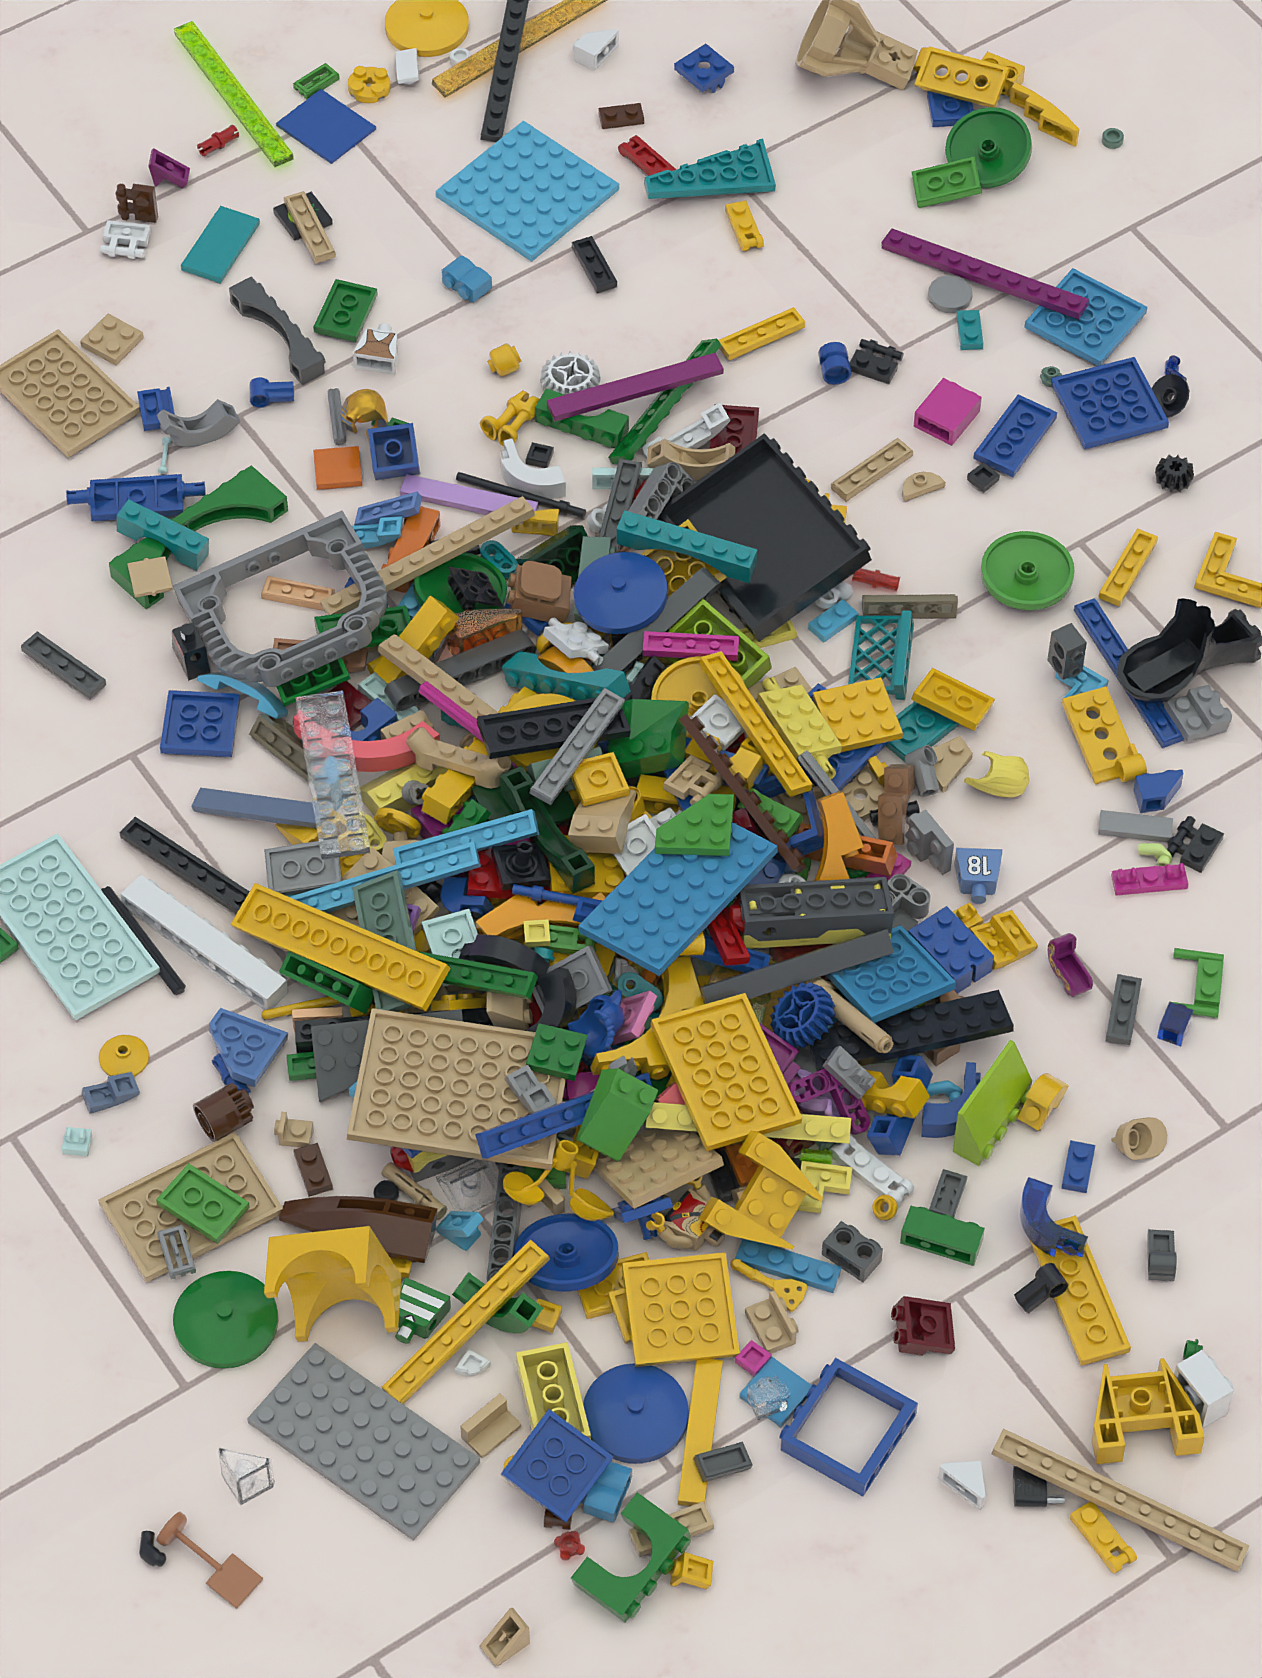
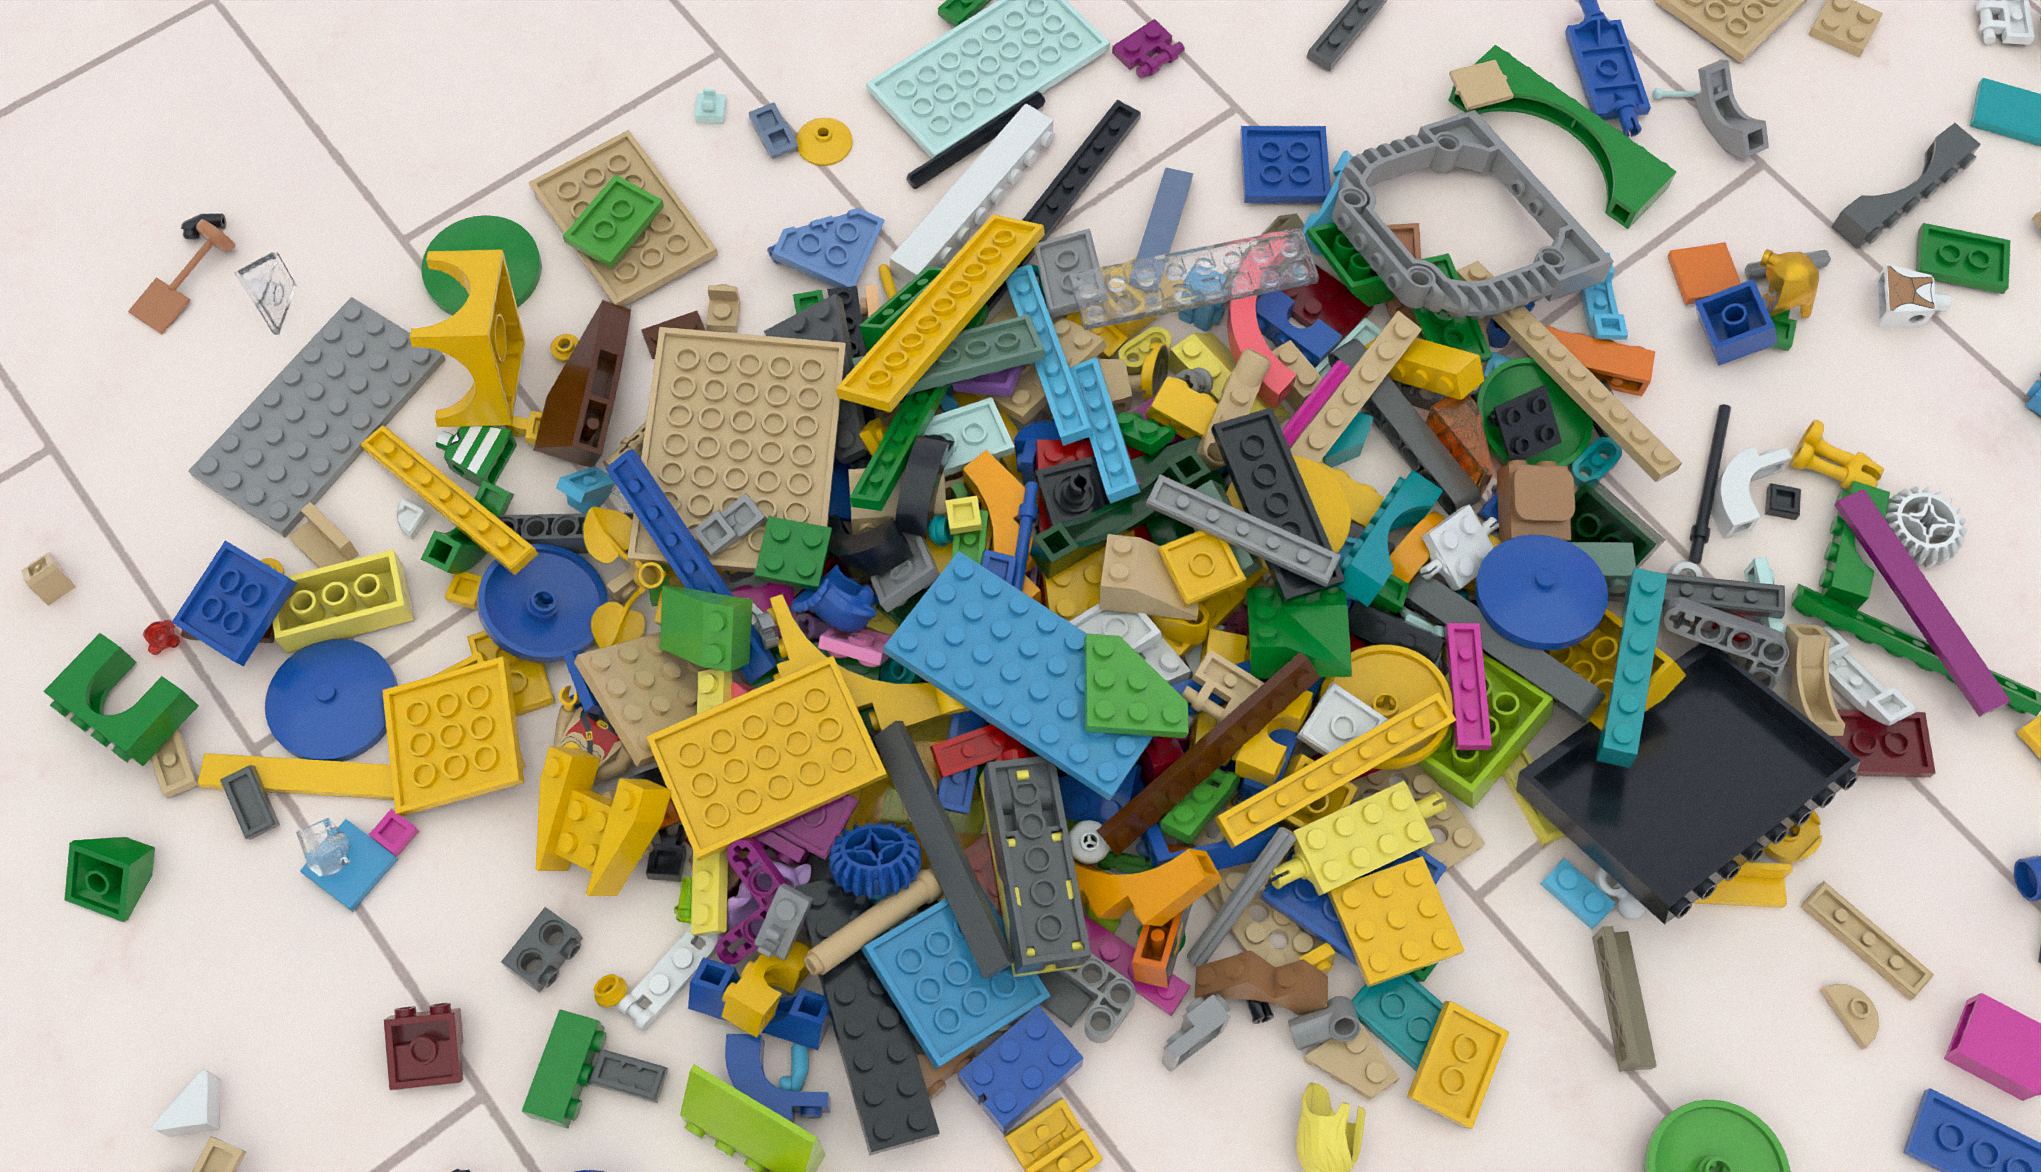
camera: 85 degrees right, 10 degrees up
teal arch [117,499,209,570] -> none
blue plate [137,387,175,431] -> none
light grey tile [157,1225,196,1280] -> none
black torso [172,623,210,681] -> none
reddish brown gear [193,1083,254,1142] -> none
blue piece [250,377,294,408] -> none
light nougat tile [261,576,335,611] -> none
medium blue plate [354,491,422,526] -> none
black plate [373,1180,399,1201] -> none
lavender tile [400,474,538,515] -> none
yellow head [487,343,522,377] -> none
yellow slope [512,509,559,536] -> none
dark azure brick [581,1462,632,1523] -> none
yellow bracket [669,1552,714,1589] -> none
yellow piece [730,1259,808,1312] -> none
dark azure plate [735,1238,842,1293] -> none
tan bracket [745,1290,799,1354] -> none
blue window [779,1357,918,1496] -> none
light yellow plate [797,1161,853,1213] -> none
teal fence [848,610,914,700] -> none
clear red pin [852,568,900,591] -> none
yellow tile [952,903,983,929] -> none
medium blue torso [954,848,1002,904] -> none
black plate [967,462,1000,493] -> none
none -> green slope [64,837,155,922]
none -> magenta plate [1112,19,1185,79]

